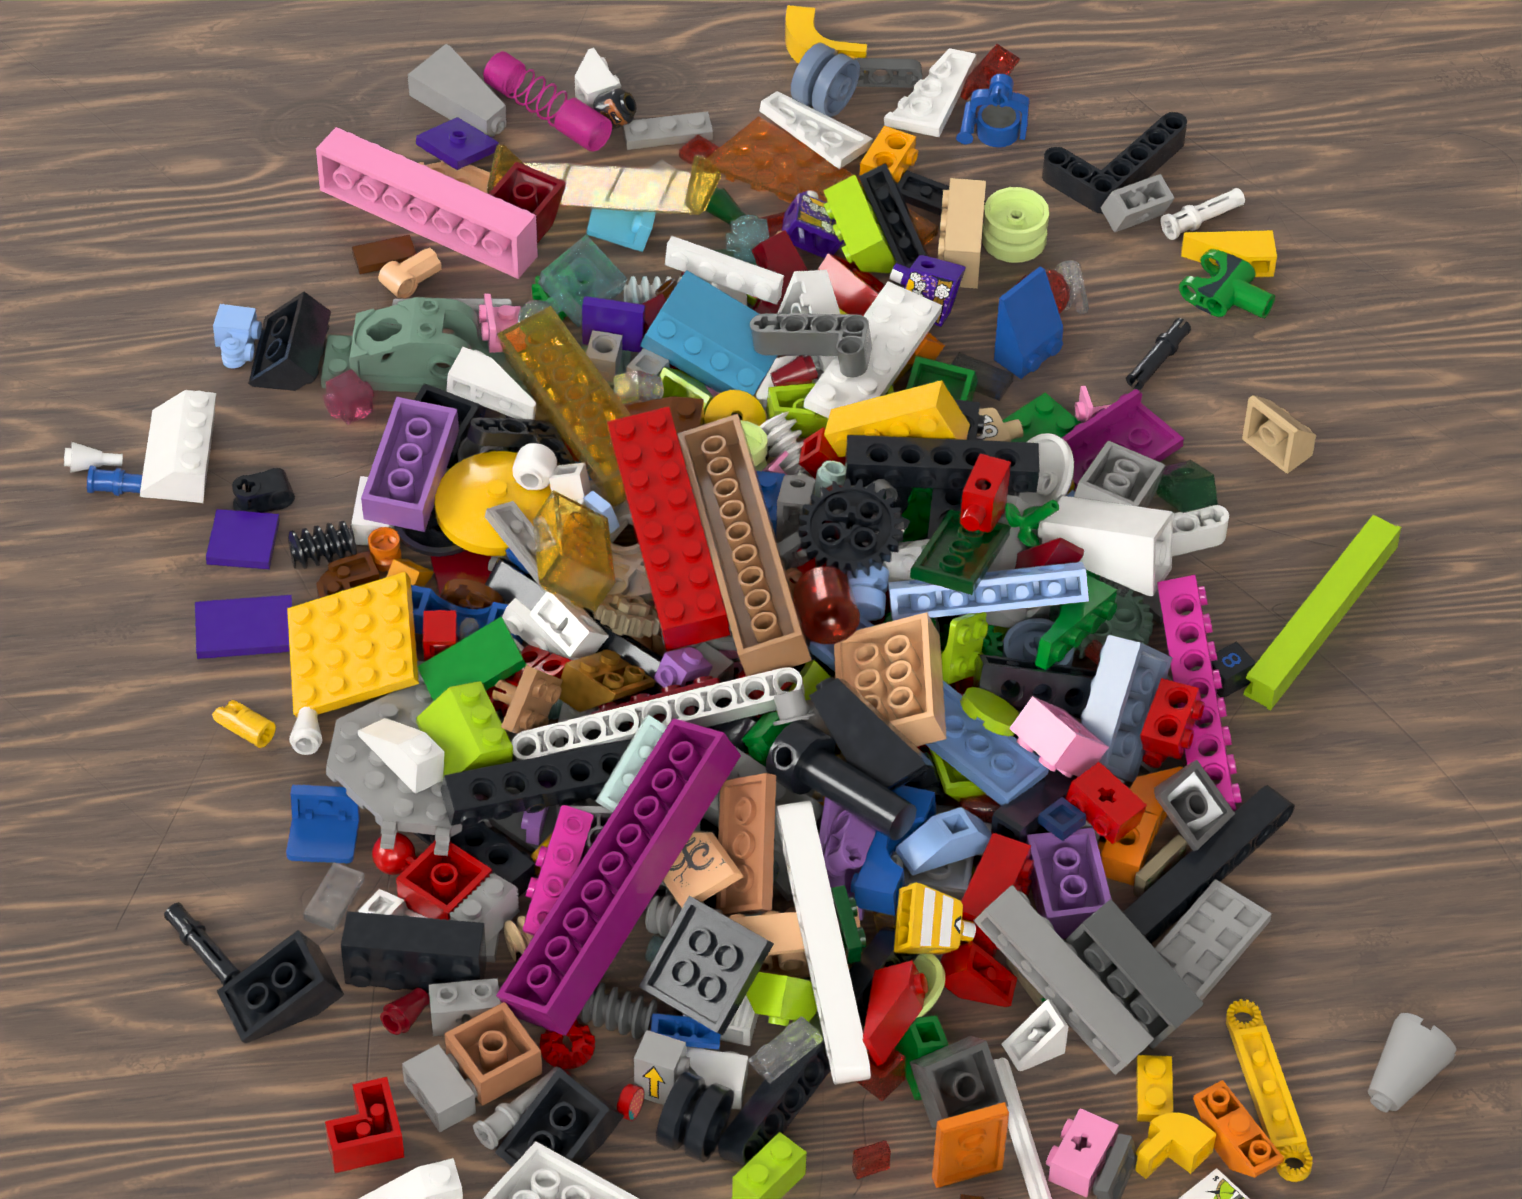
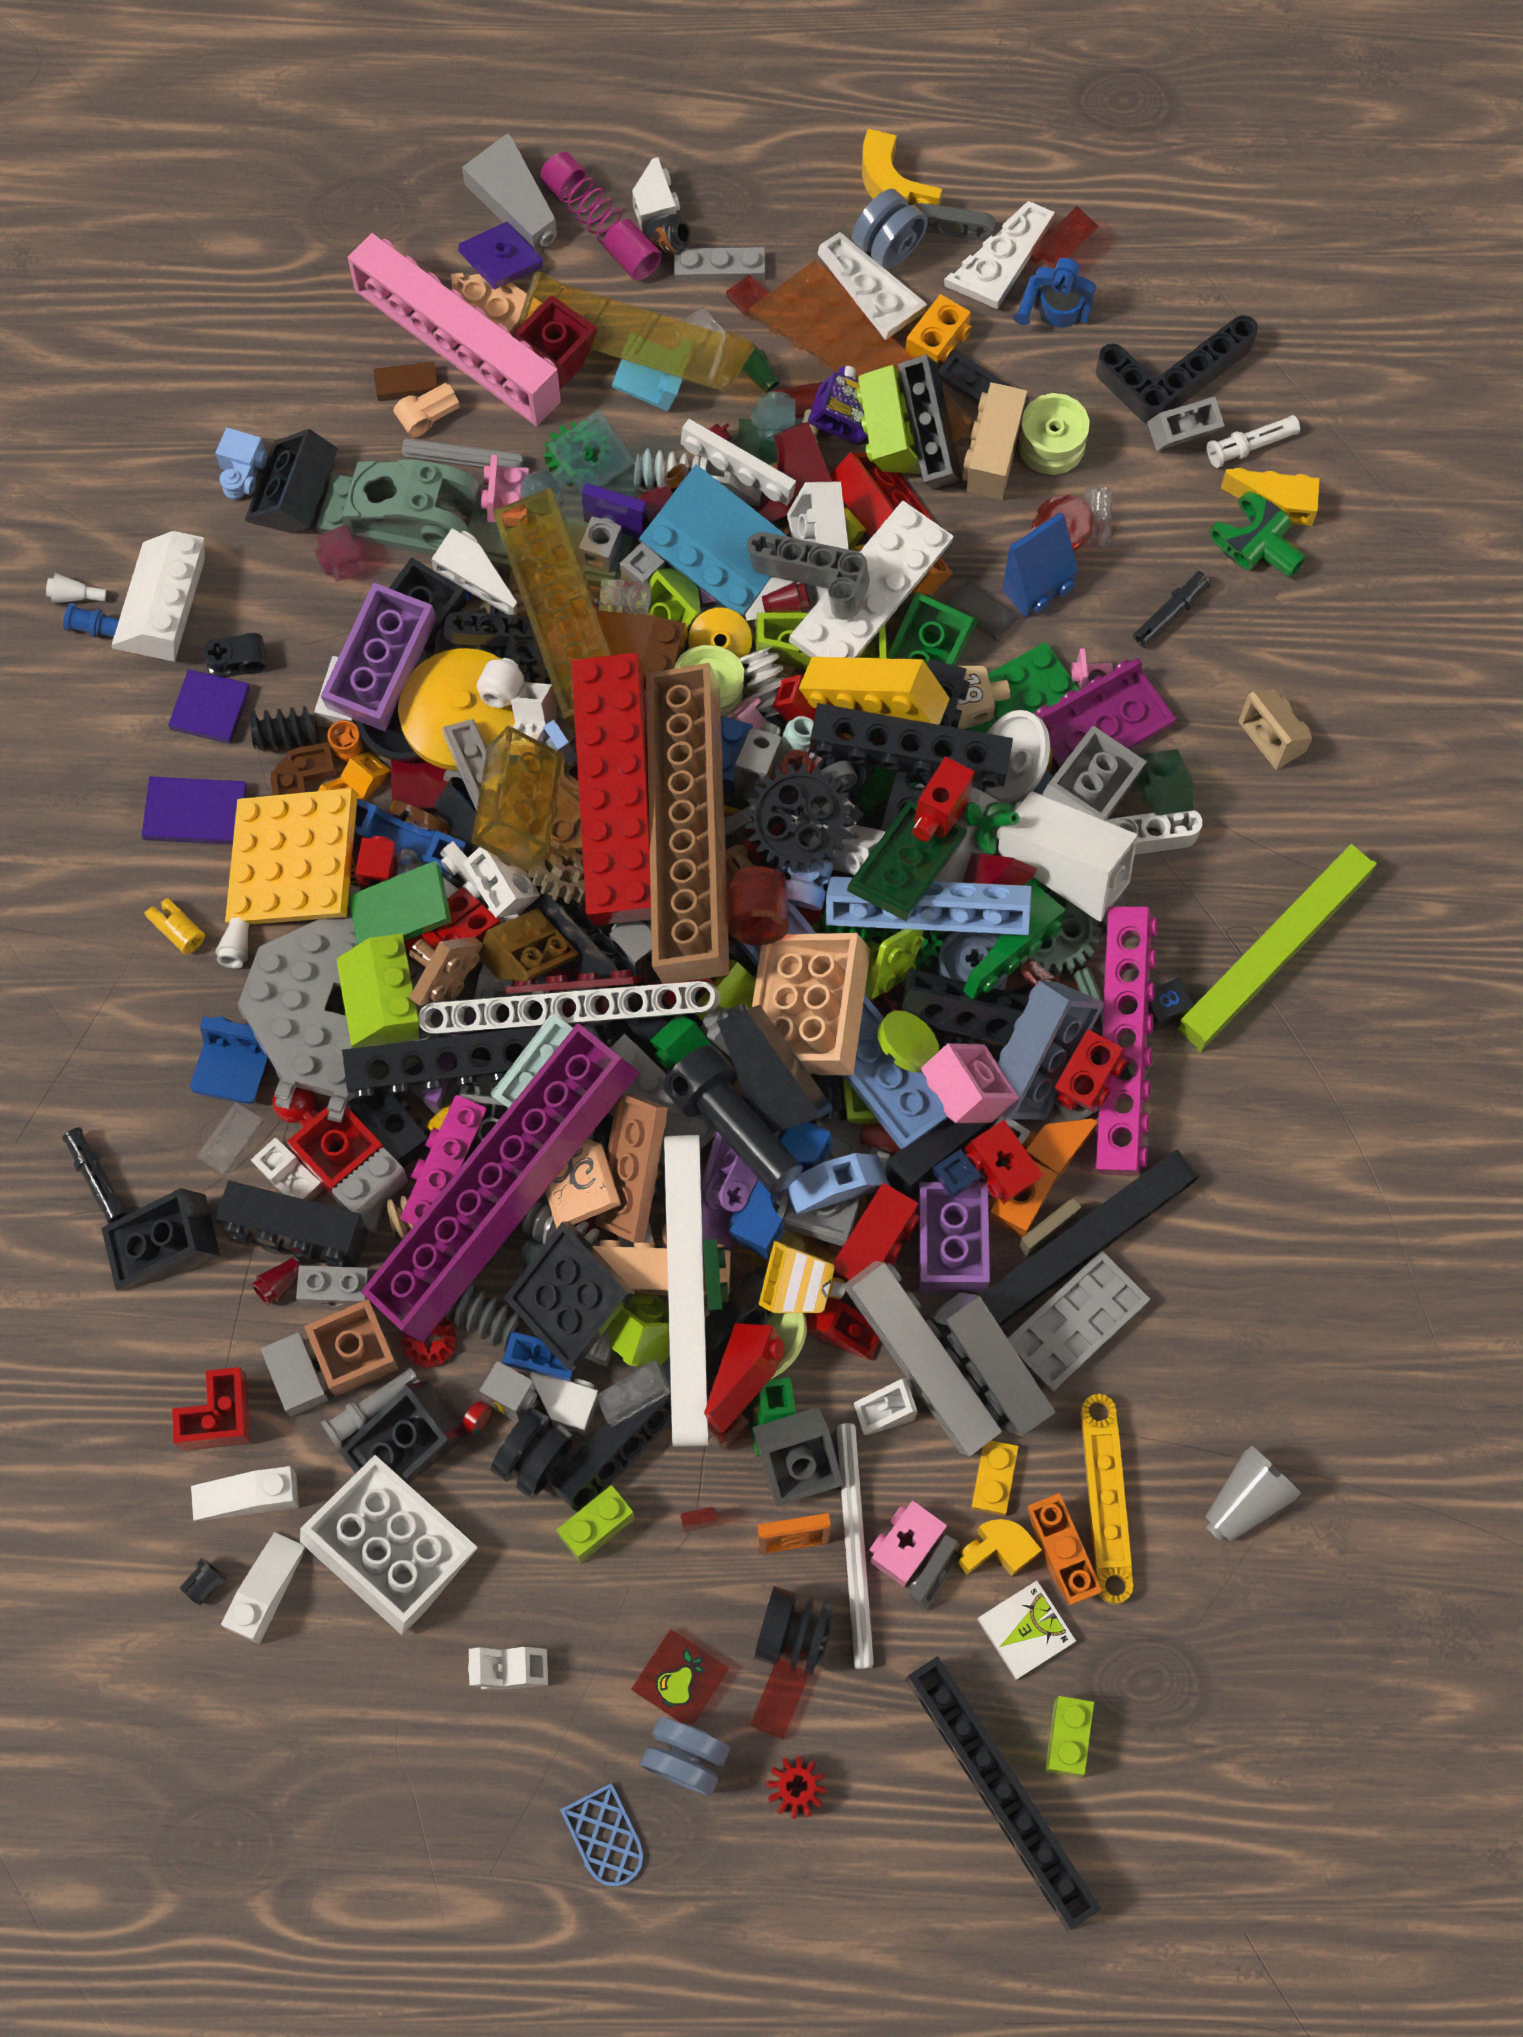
camera: 10 degrees right, 20 degrees up
white slope [358,718,445,794] -> none
medium lavender bracket [654,646,713,688] -> none
light grey piece [773,689,816,726] -> none
dark purple torso [889,255,966,327] -> none
flat silver slope [1154,760,1235,851] -> none

